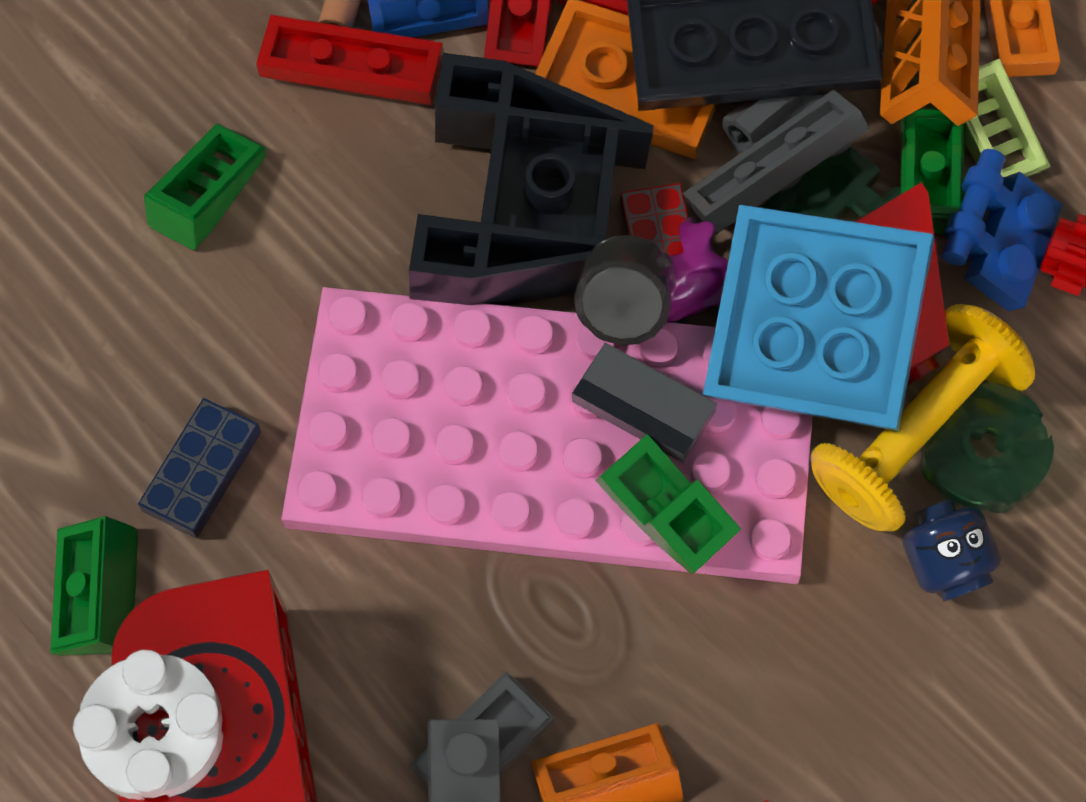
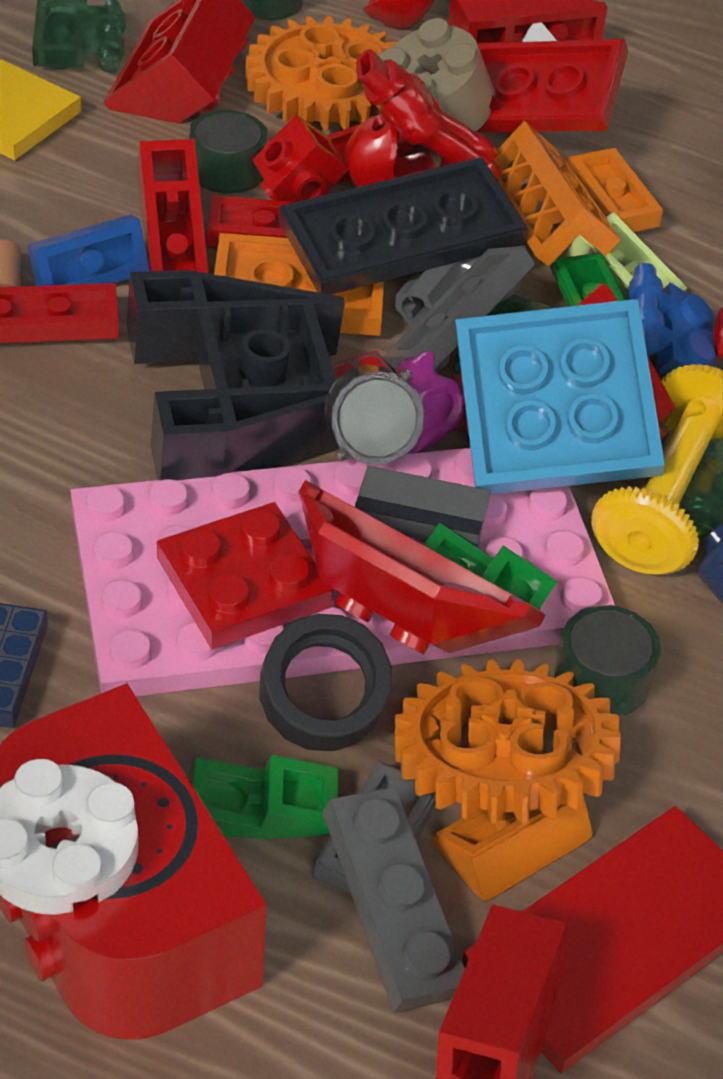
camera: 25 degrees left, 20 degrees down
none -> red plate [157,502,333,650]
none -> green slope [188,754,338,839]
none -> black tyre [259,613,392,751]
none -> red wedge [299,480,546,655]
none -> orange gear [394,659,621,824]
none -> piece [554,605,661,716]

